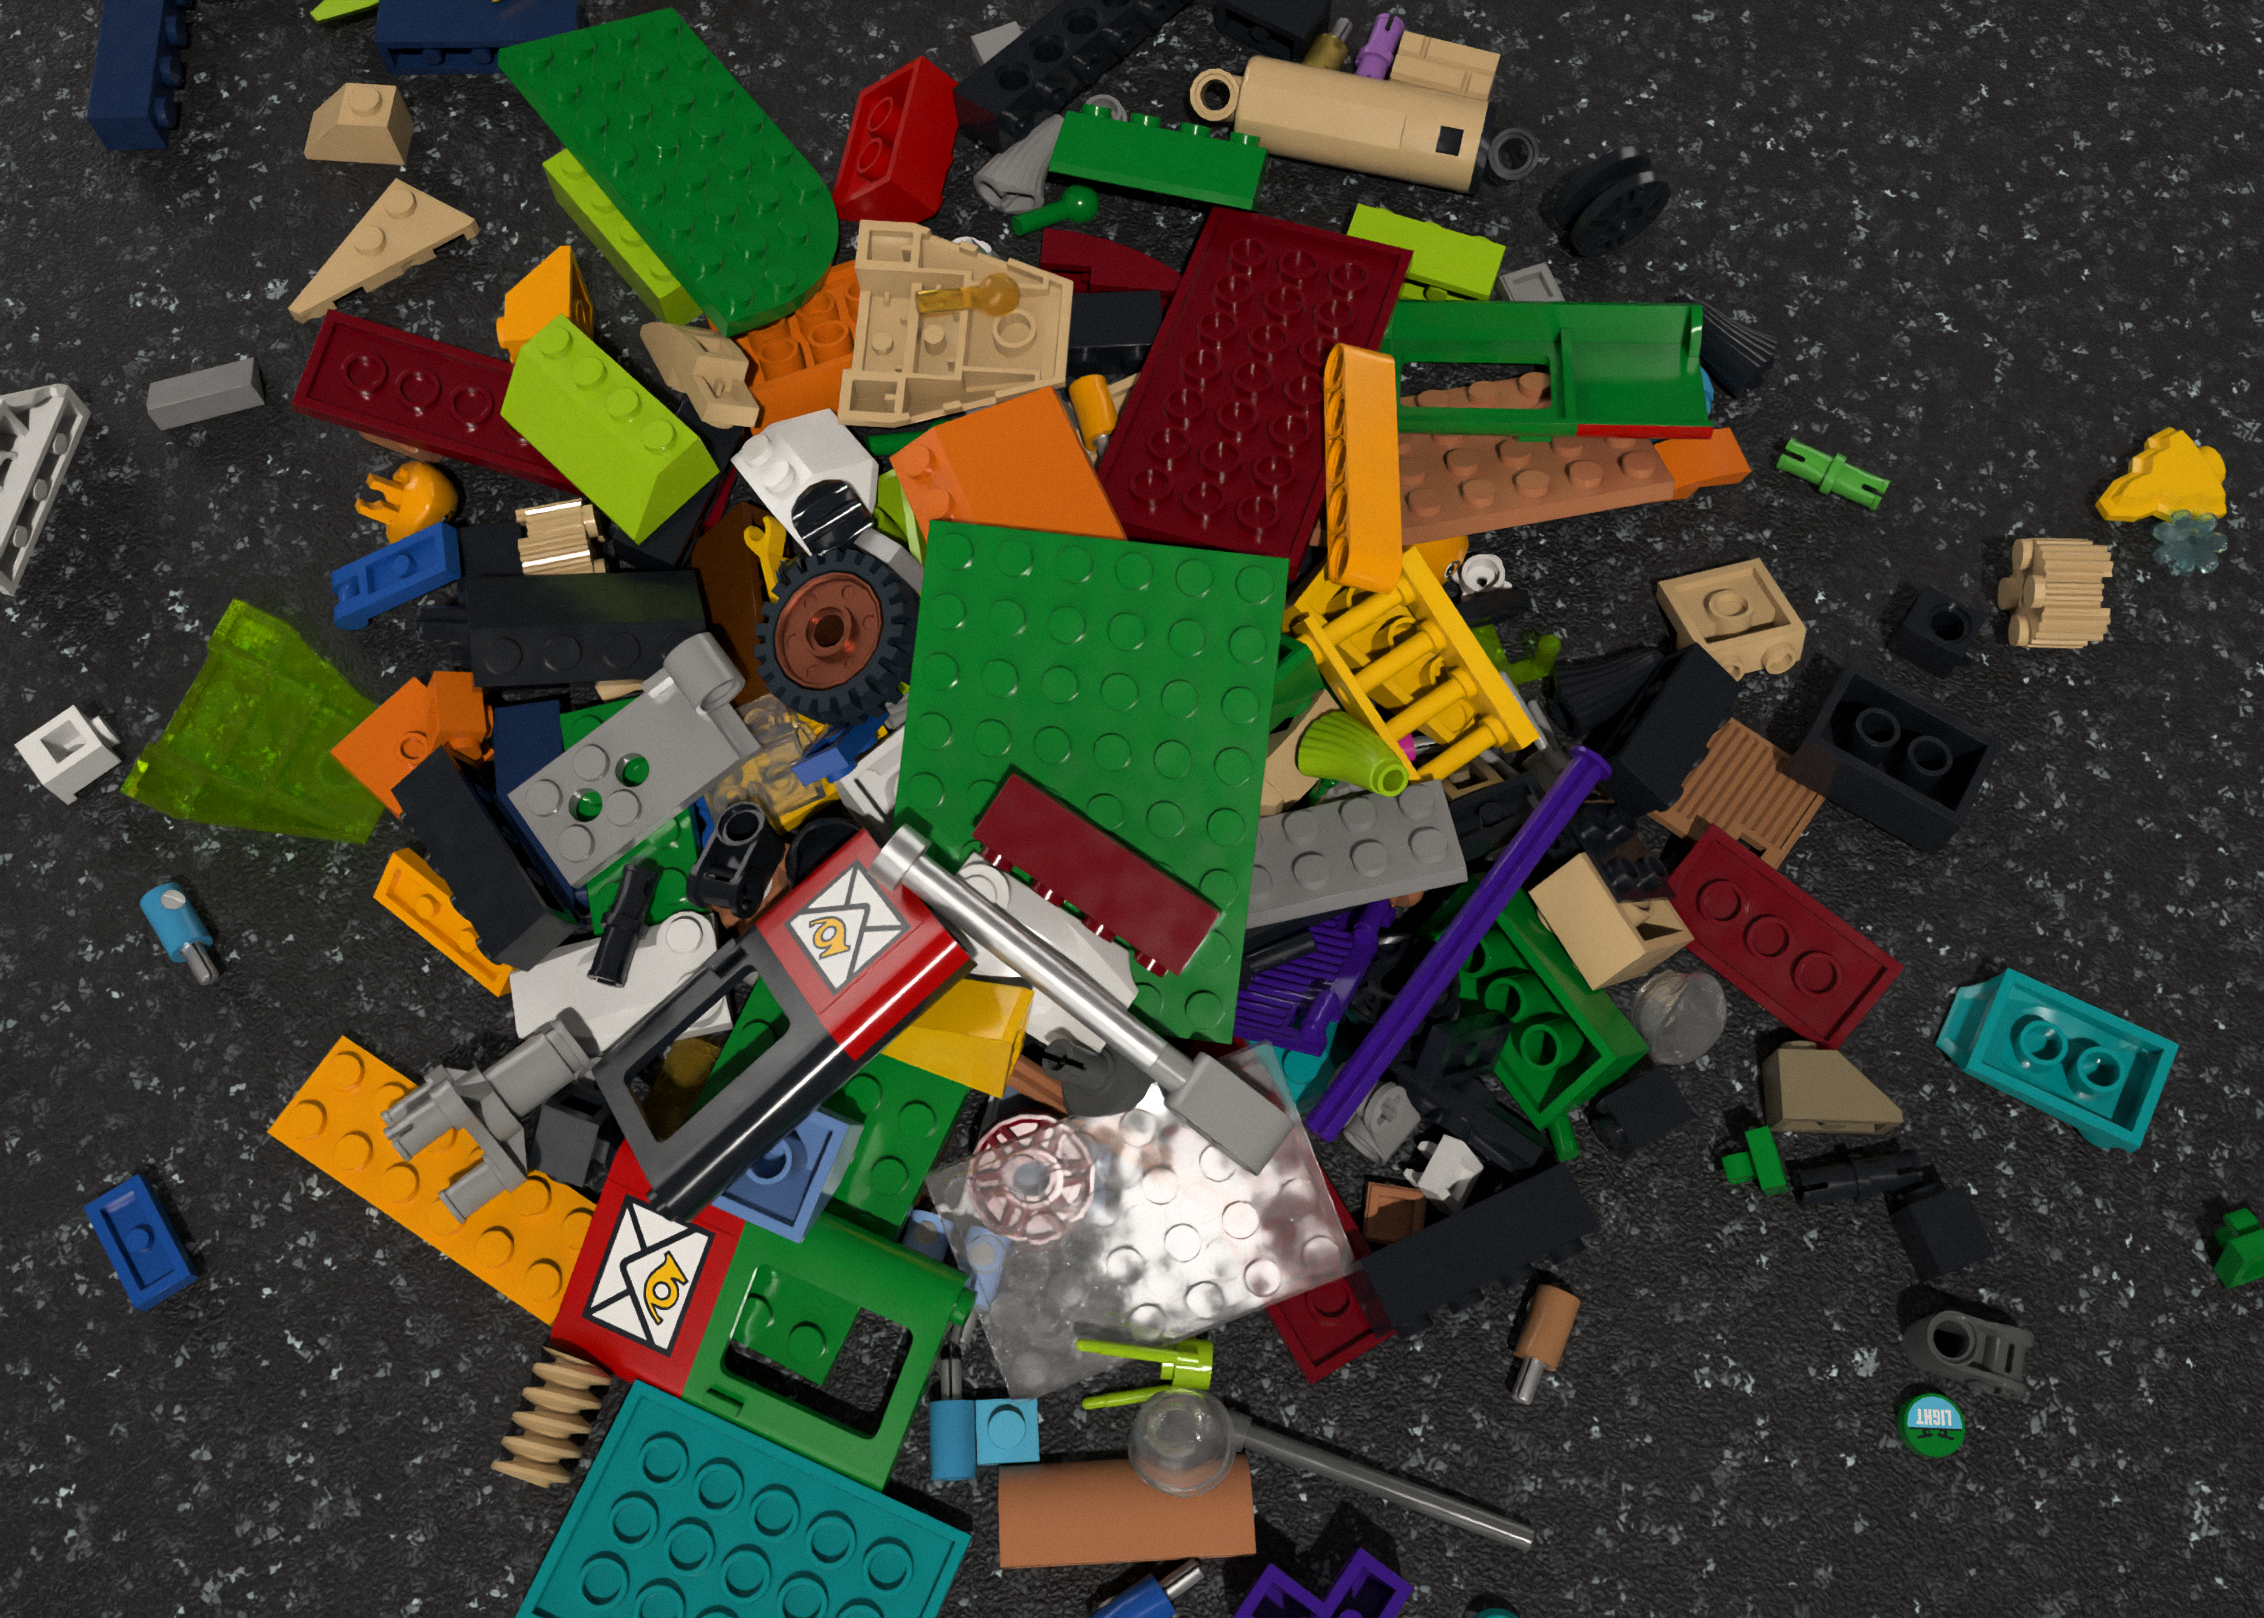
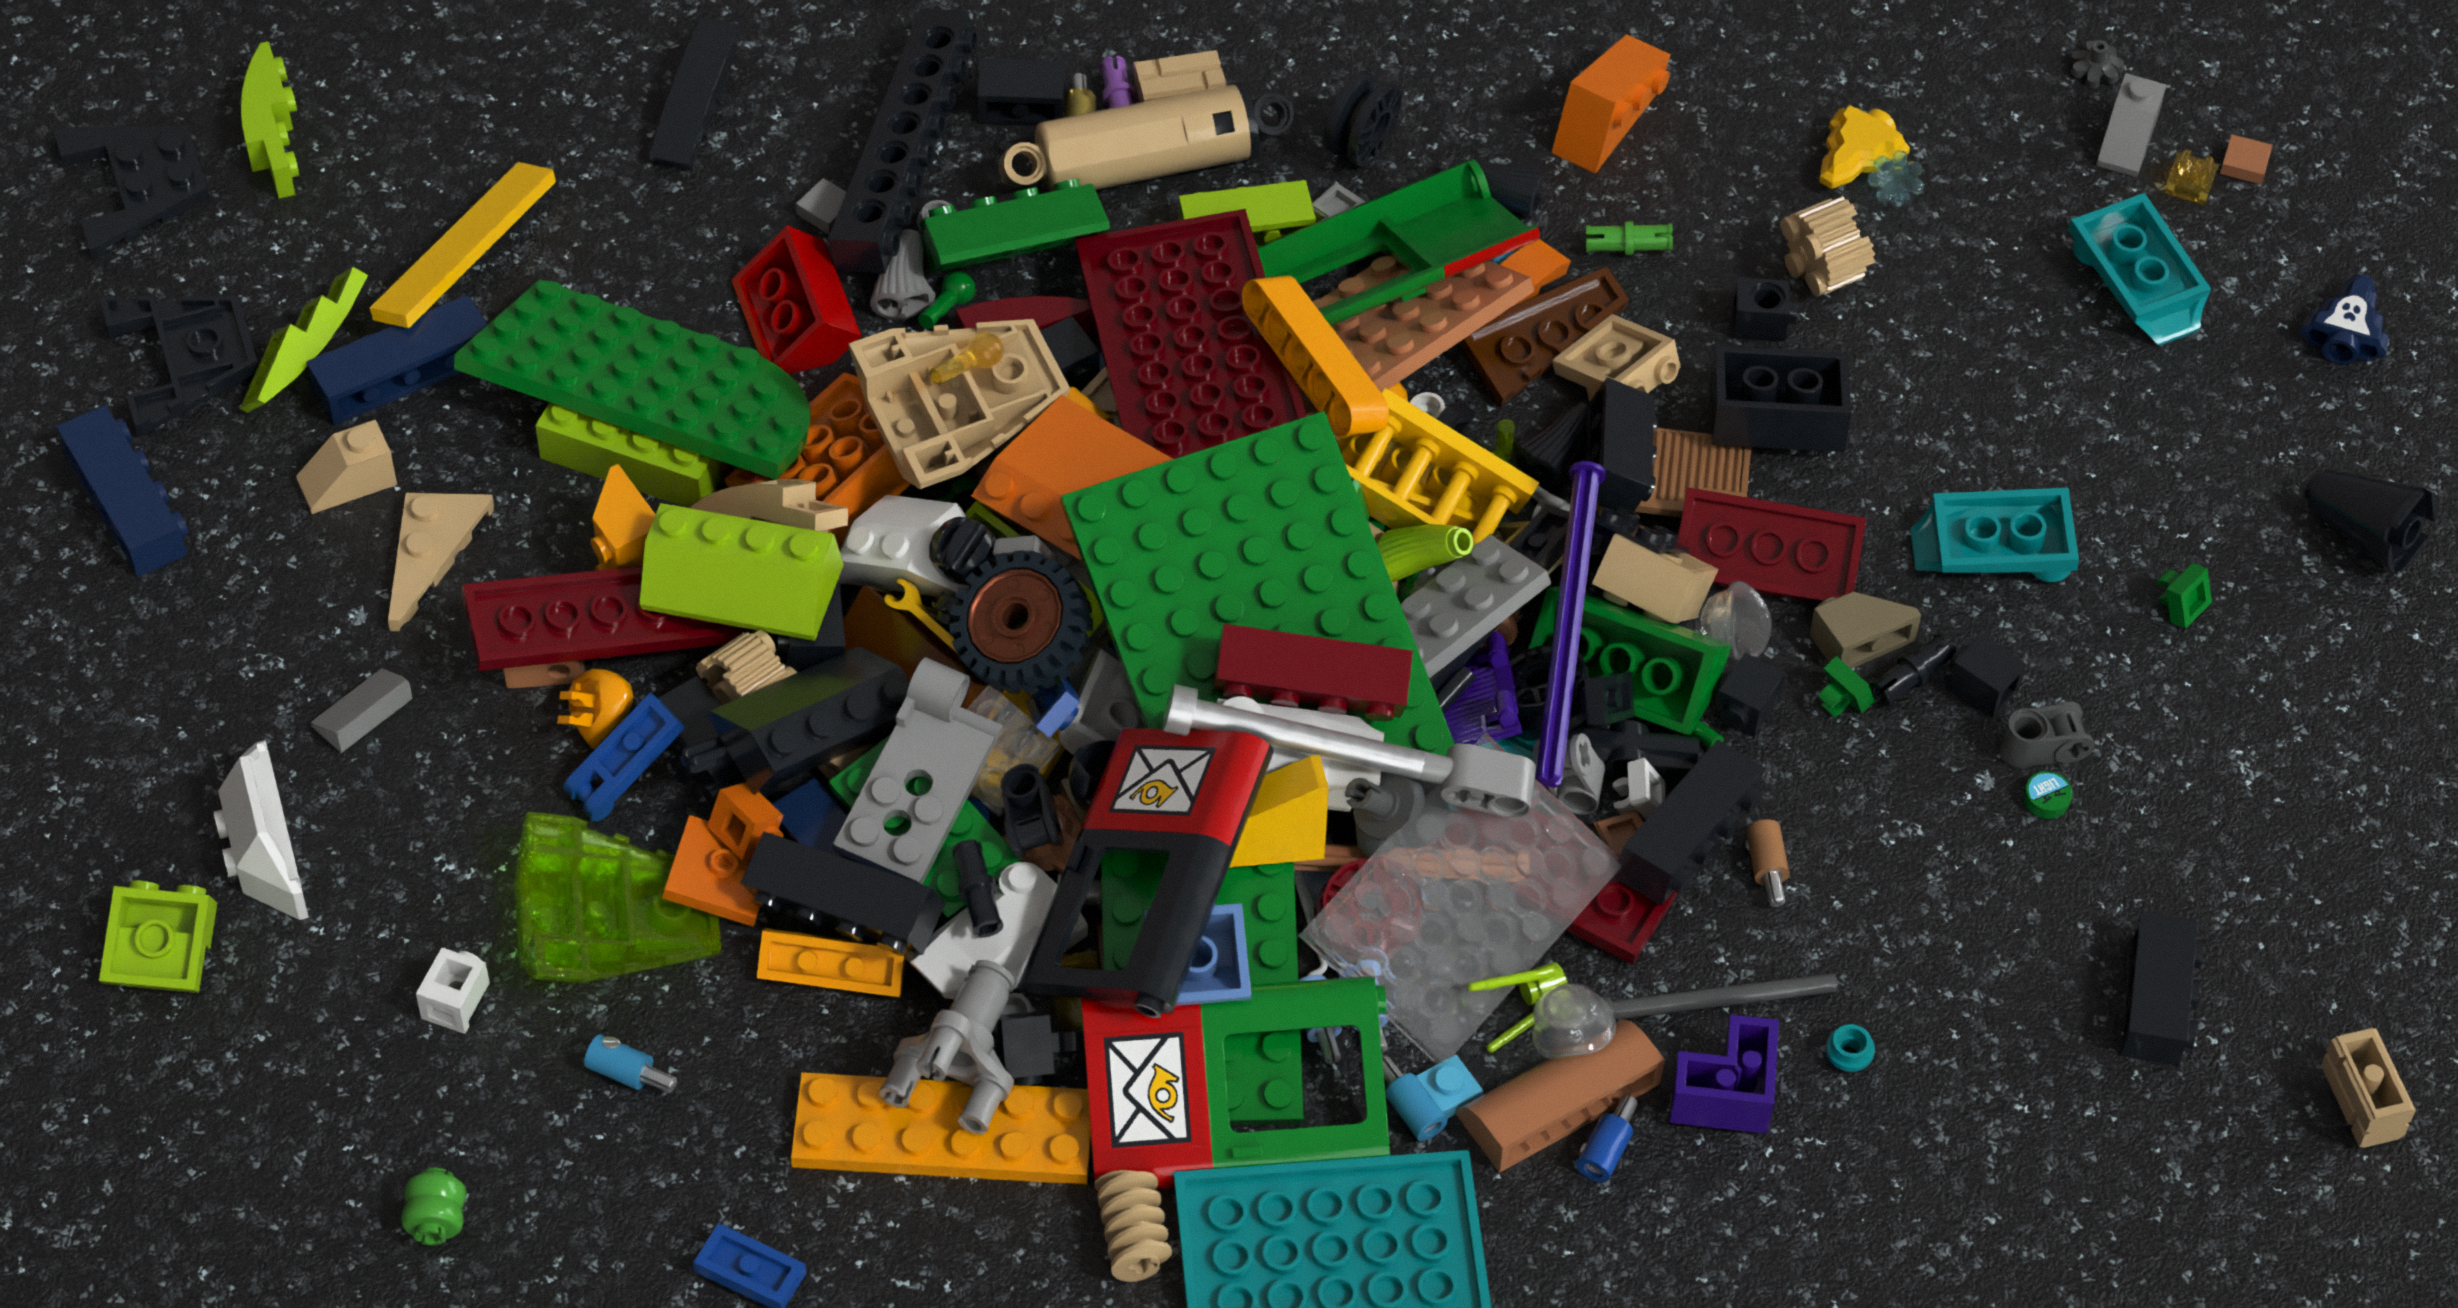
camera: 30 degrees left, 15 degrees down
none -> reddish brown wing [1458,266,1629,407]
none -> orange wedge [1551,34,1670,174]

